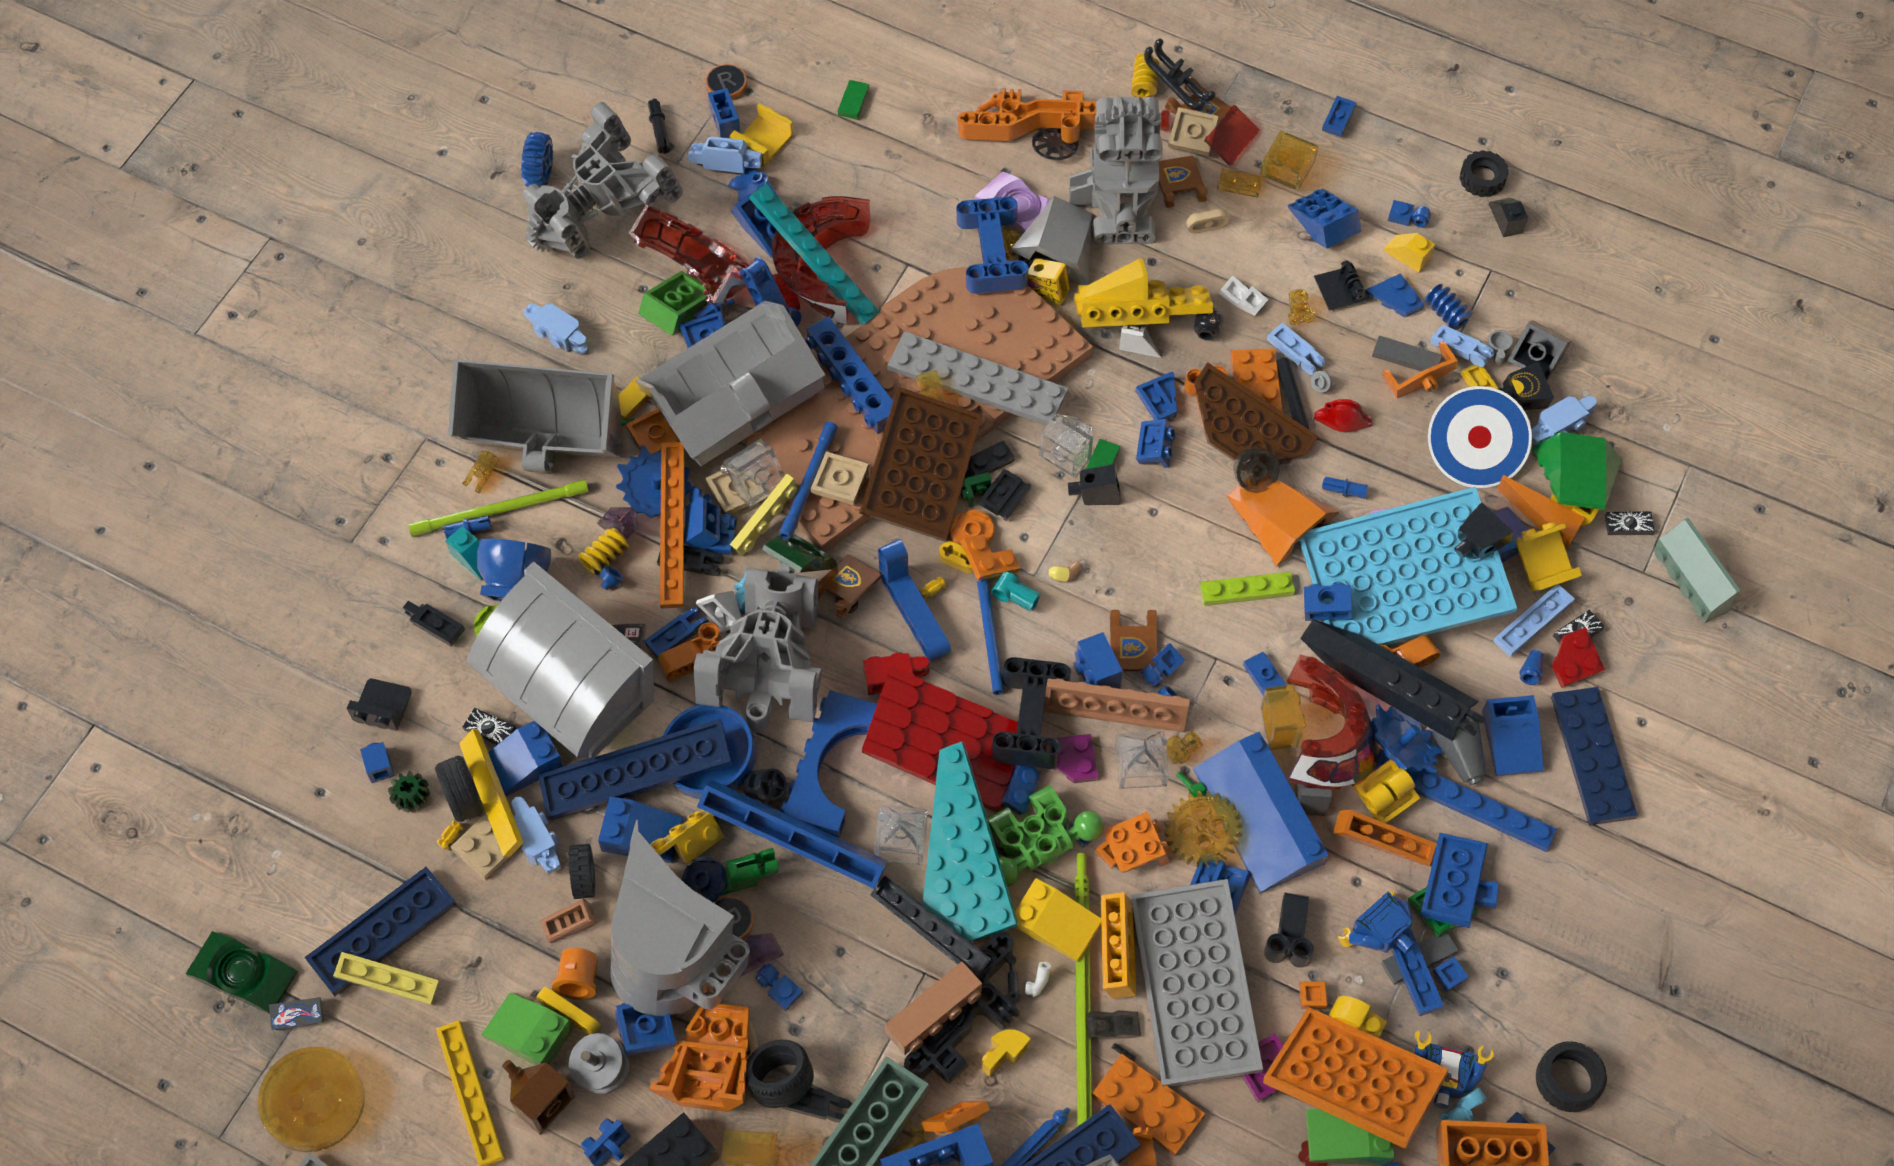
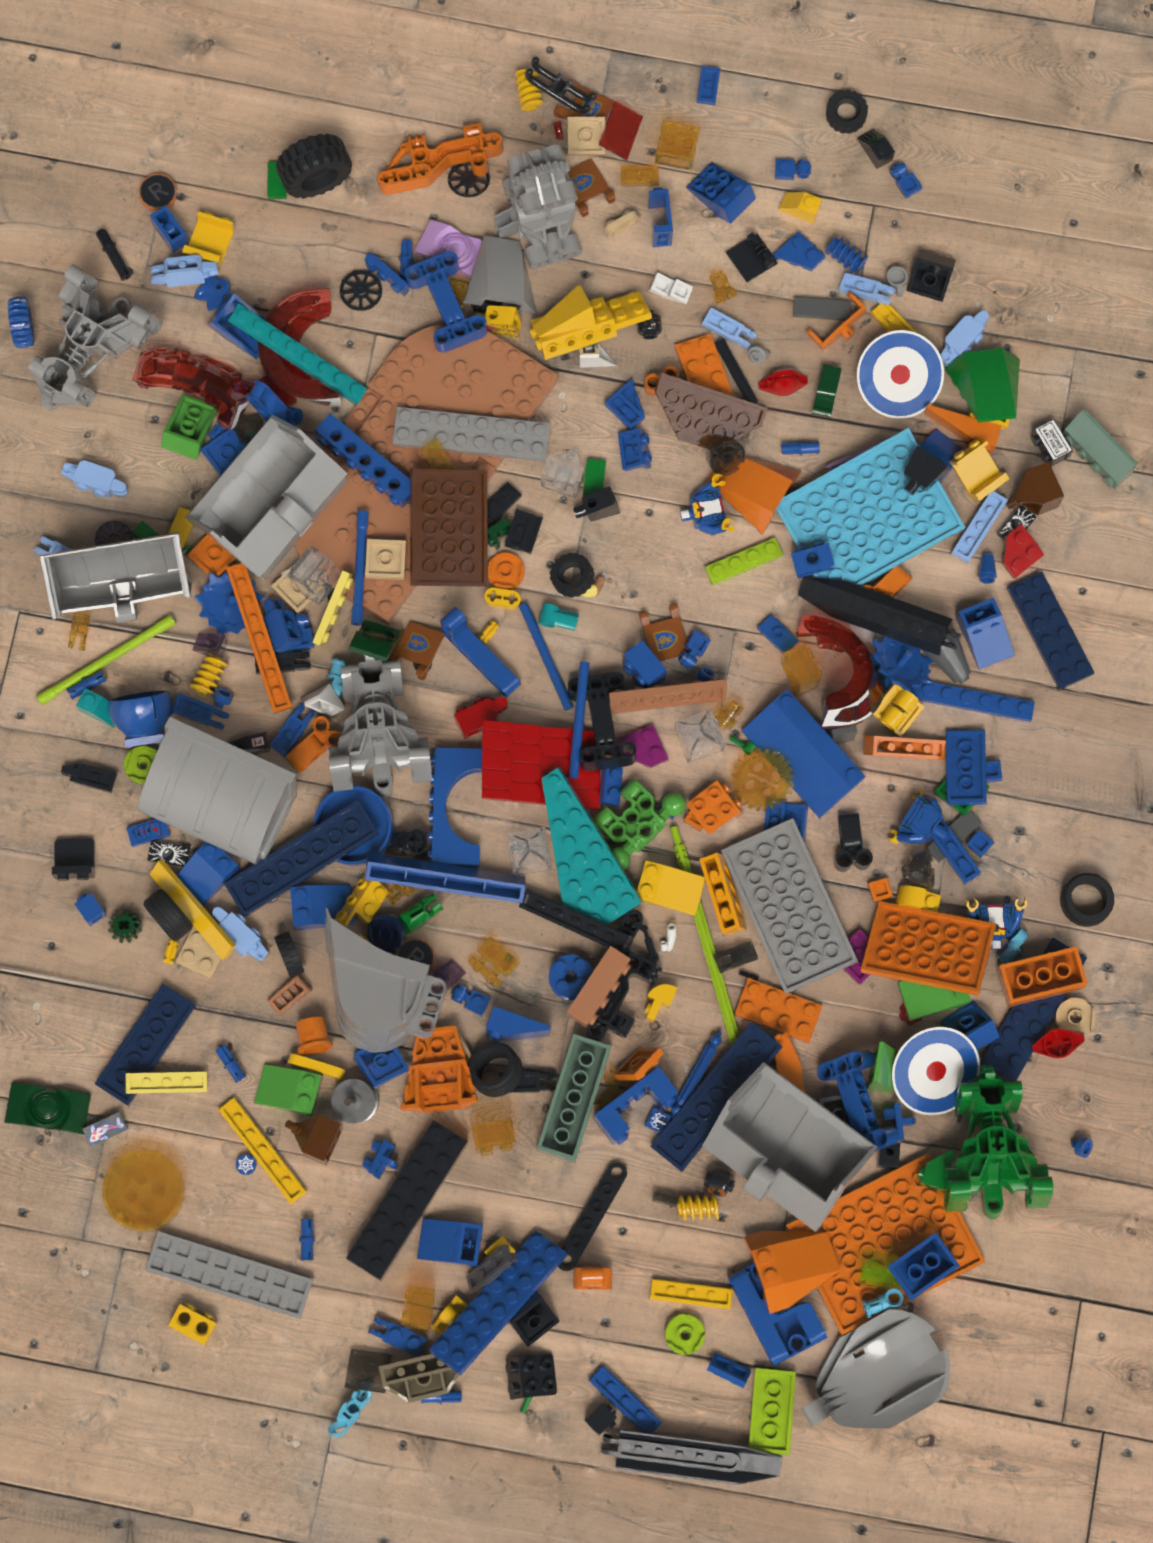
camera: 20 degrees left, 15 degrees up
orange plate [961,534,1020,581] -> none
black torso [1498,362,1554,410] -> none
tile [1605,511,1655,535] -> none
none -> blue tile [127,819,170,848]
none -> blue hinge [172,693,229,730]
none -> blue axle [216,1044,247,1083]
none -> blue tile [236,1155,256,1175]
none -> black tyre [276,133,352,199]
none -> black wheel [340,270,382,311]
none -> blue hinge [365,254,409,296]
none -> clear yellow plate [387,884,416,905]
none -> blue axle [399,240,414,278]
none -> clear yellow plate [468,936,520,988]
none -> blue slope [486,1006,551,1042]
none -> blue wheel [549,954,593,1000]
none -> black tyre [550,553,595,598]
none -> blue piece [569,662,590,779]
none -> blue panel [648,188,673,247]
none -> torso [680,474,735,536]
none -> dark green piece [812,364,842,418]
none -> blue plate [889,162,922,199]
none -> clear smoke cylinder [902,850,935,889]
none -> reddish brown piece [1006,461,1064,516]
none -> brick [1031,419,1073,467]

